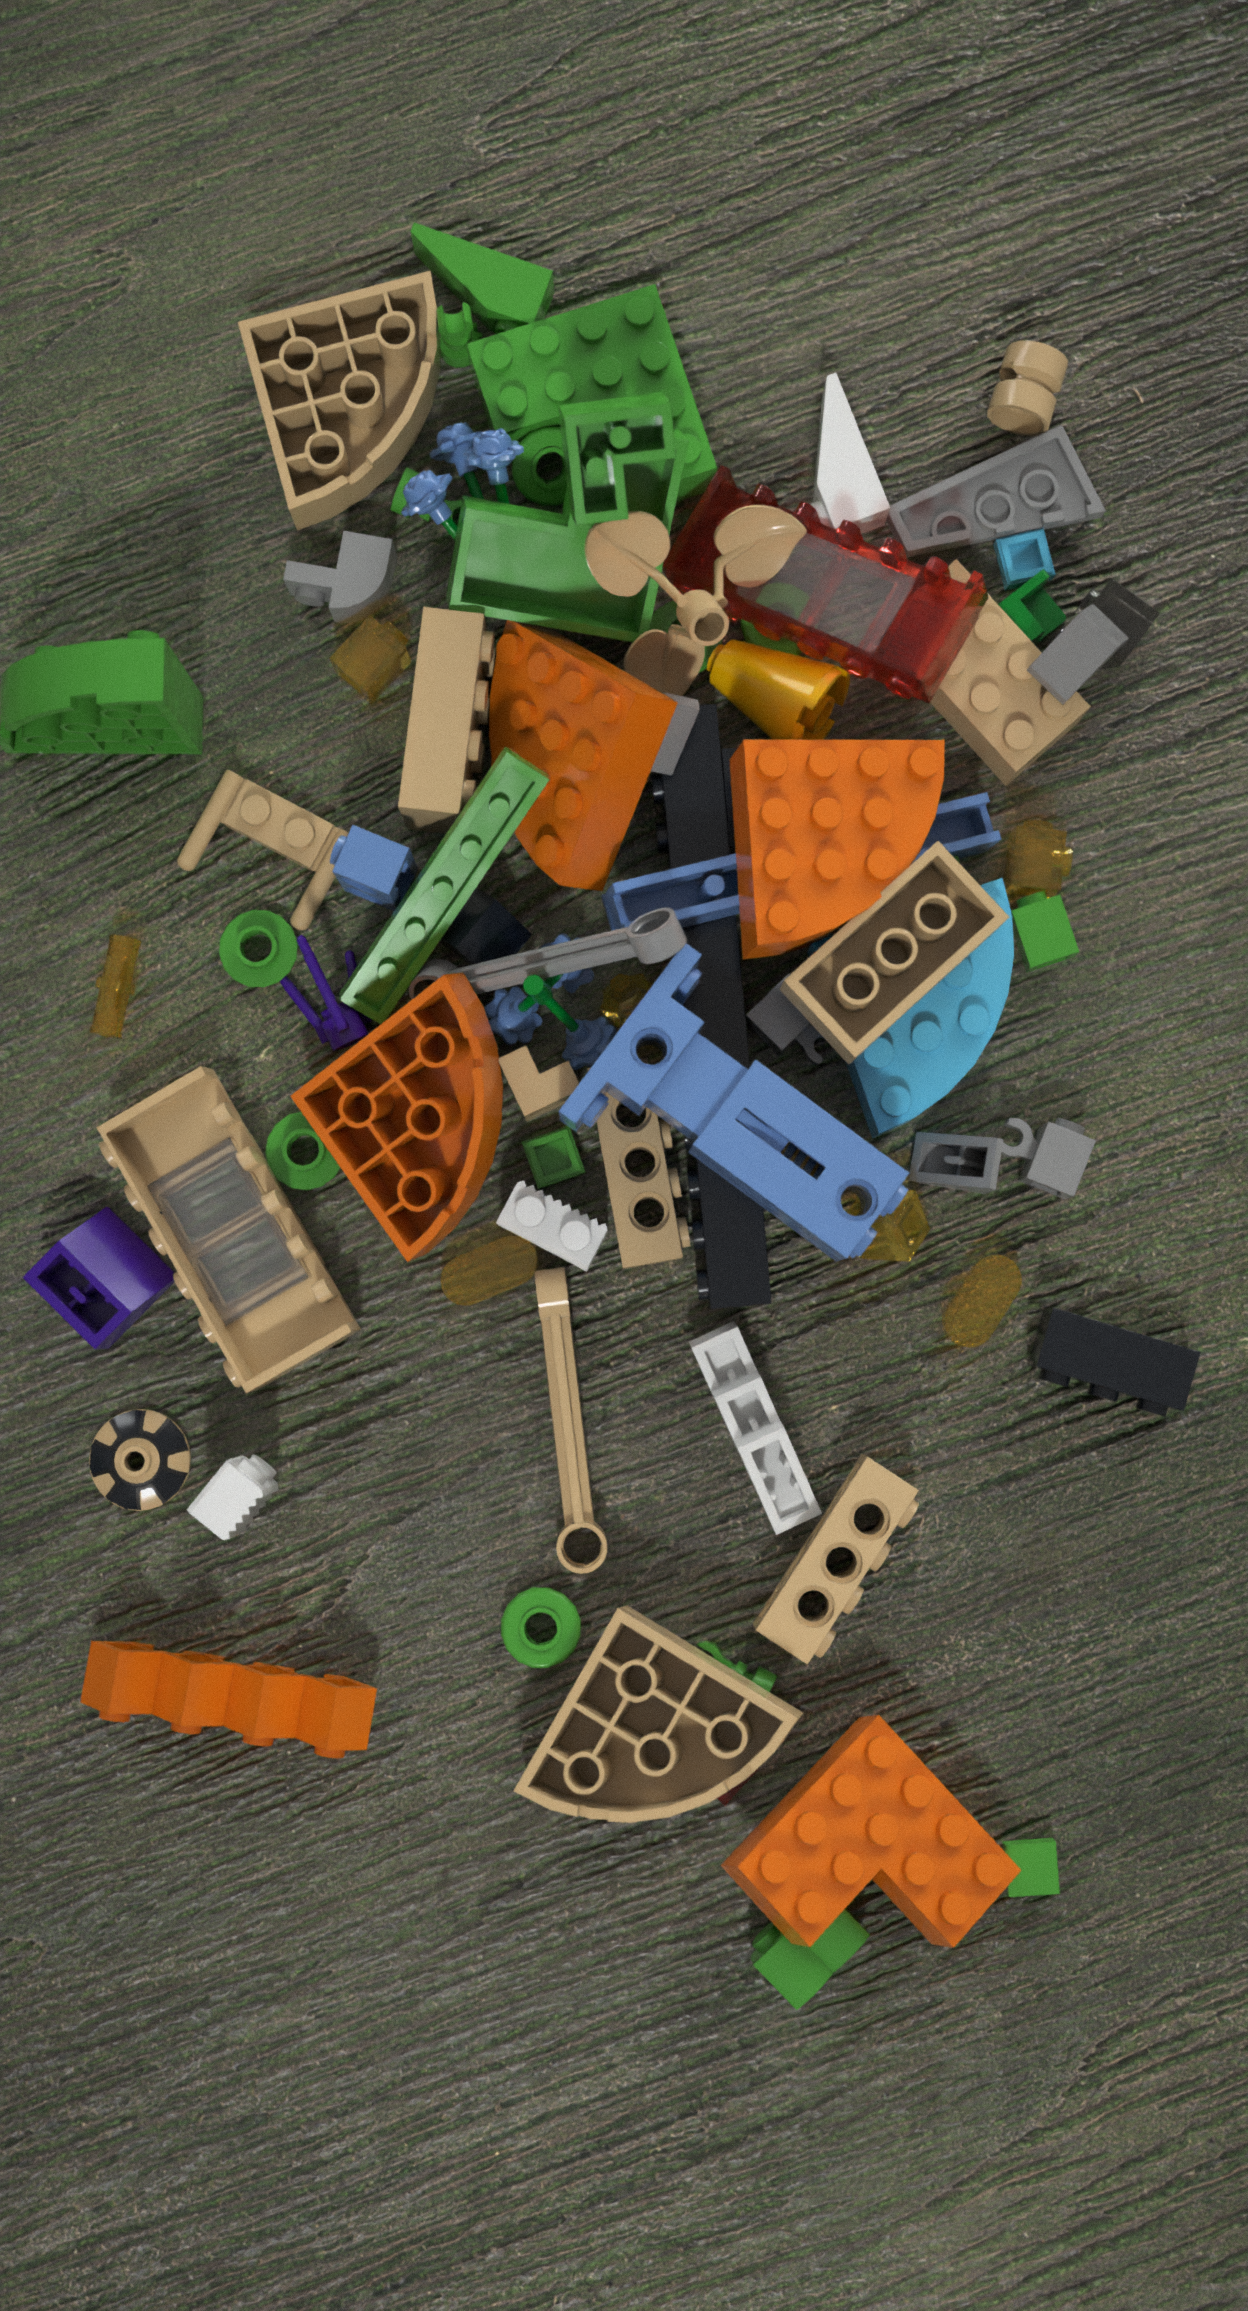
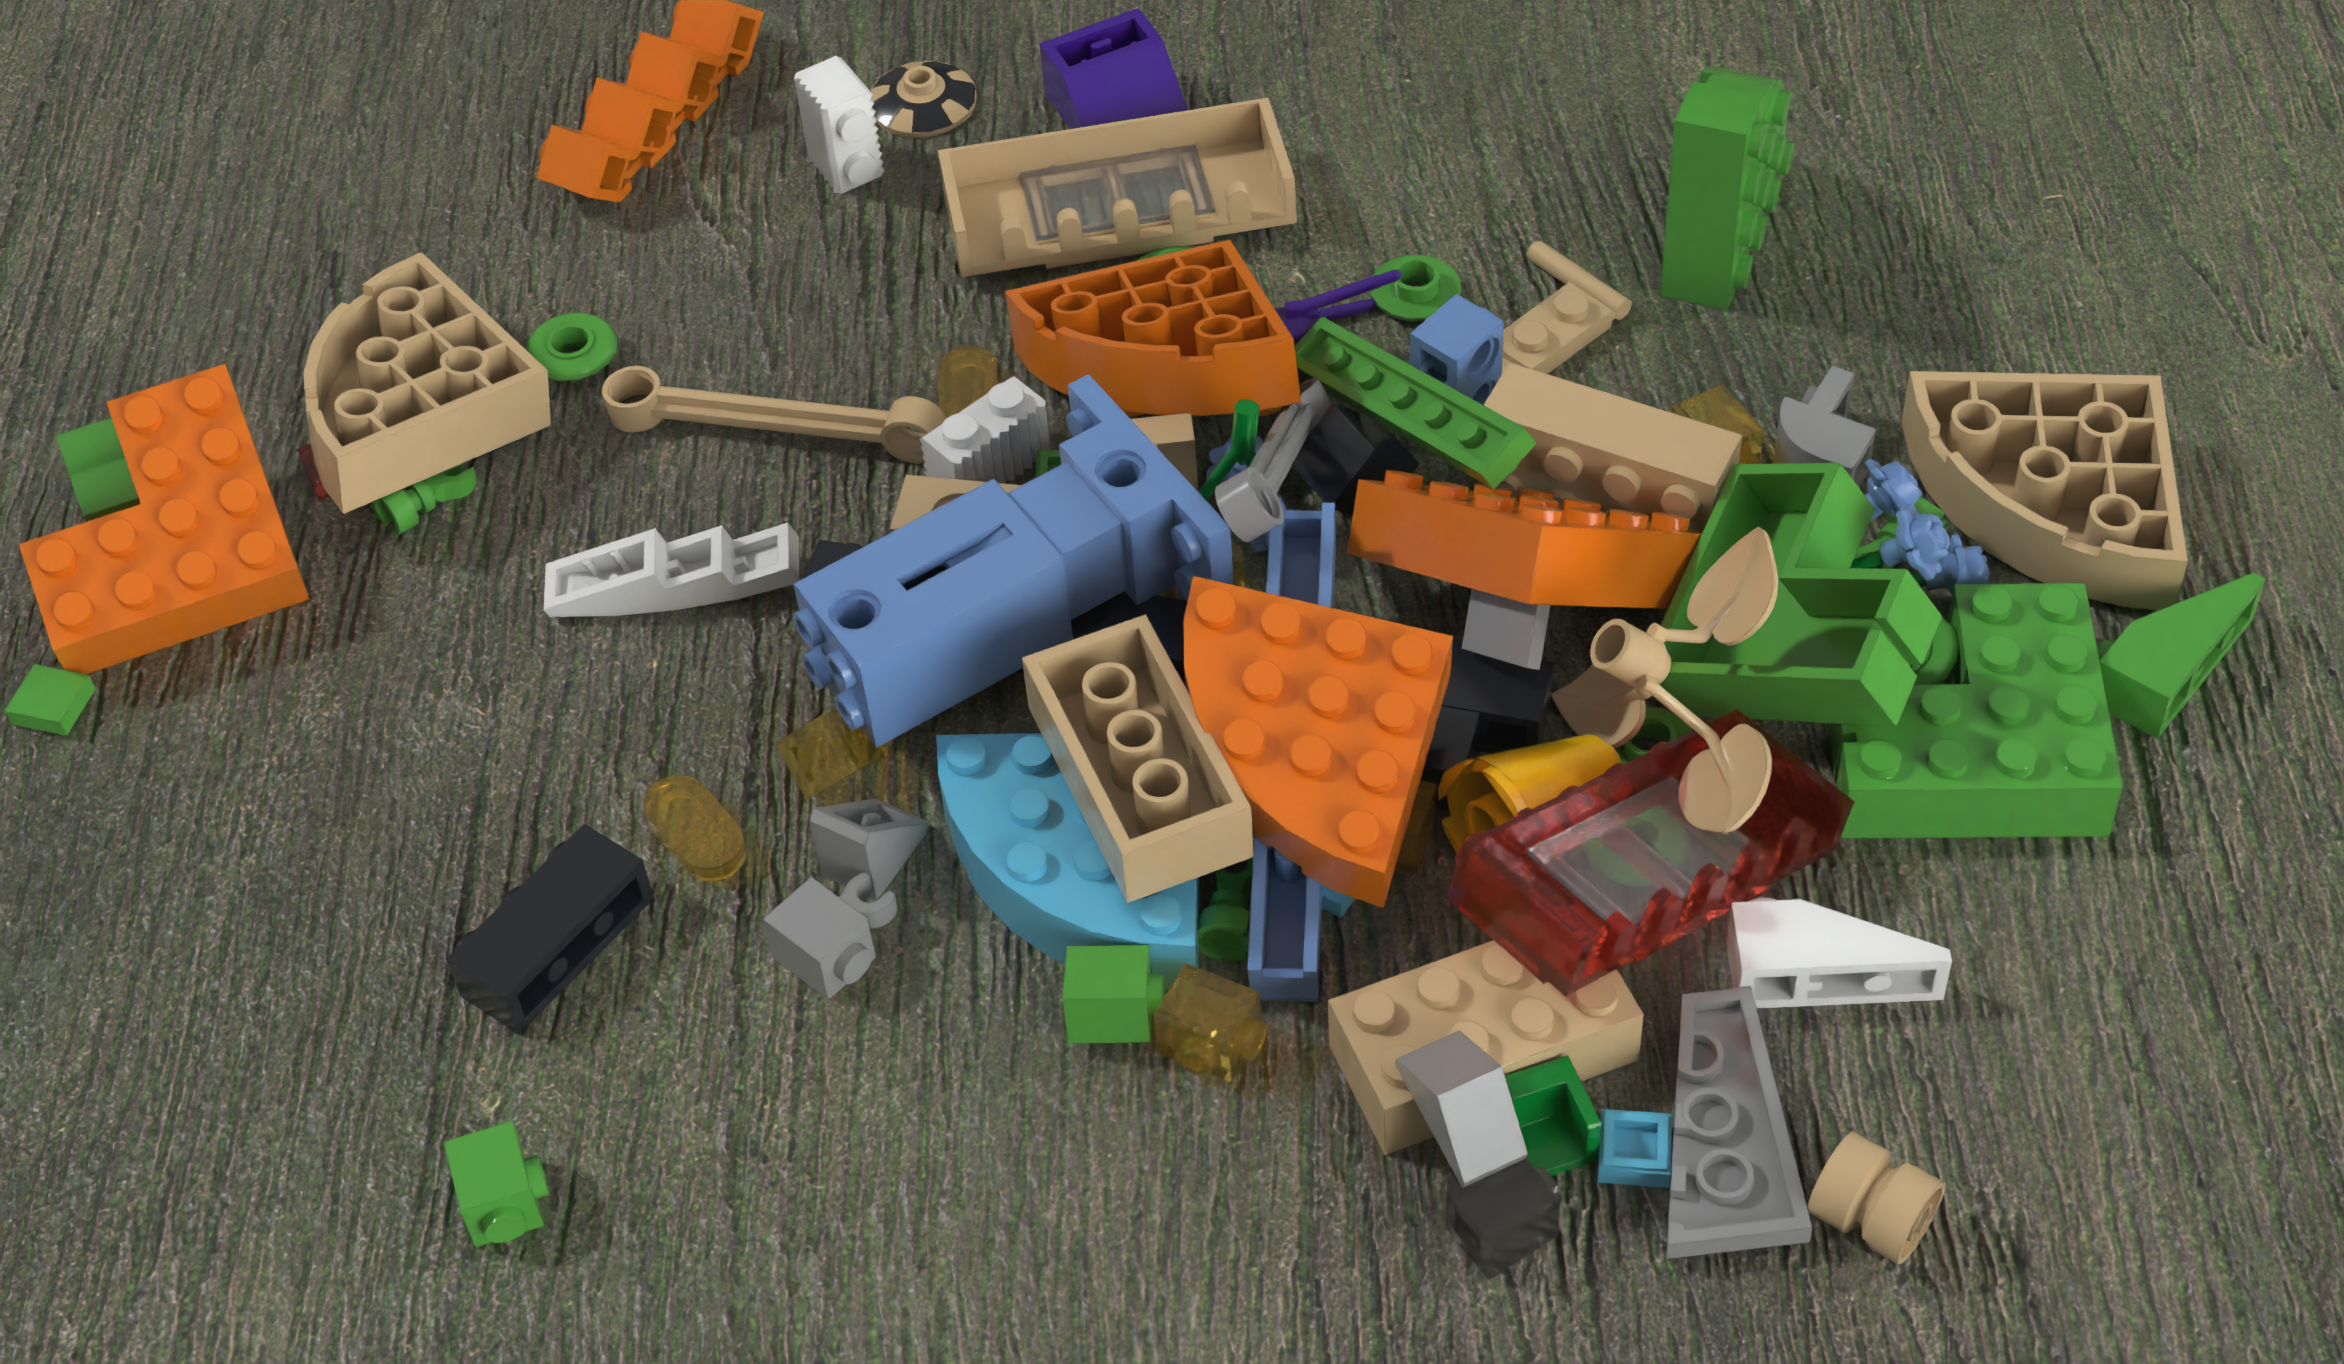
camera: 115 degrees right, 35 degrees down
clear yellow pin [89,934,142,1039] -> none
bright green piece [436,302,482,368] -> none
bright green brick [558,392,676,526] -> none
tan brick [753,1454,919,1665] -> none

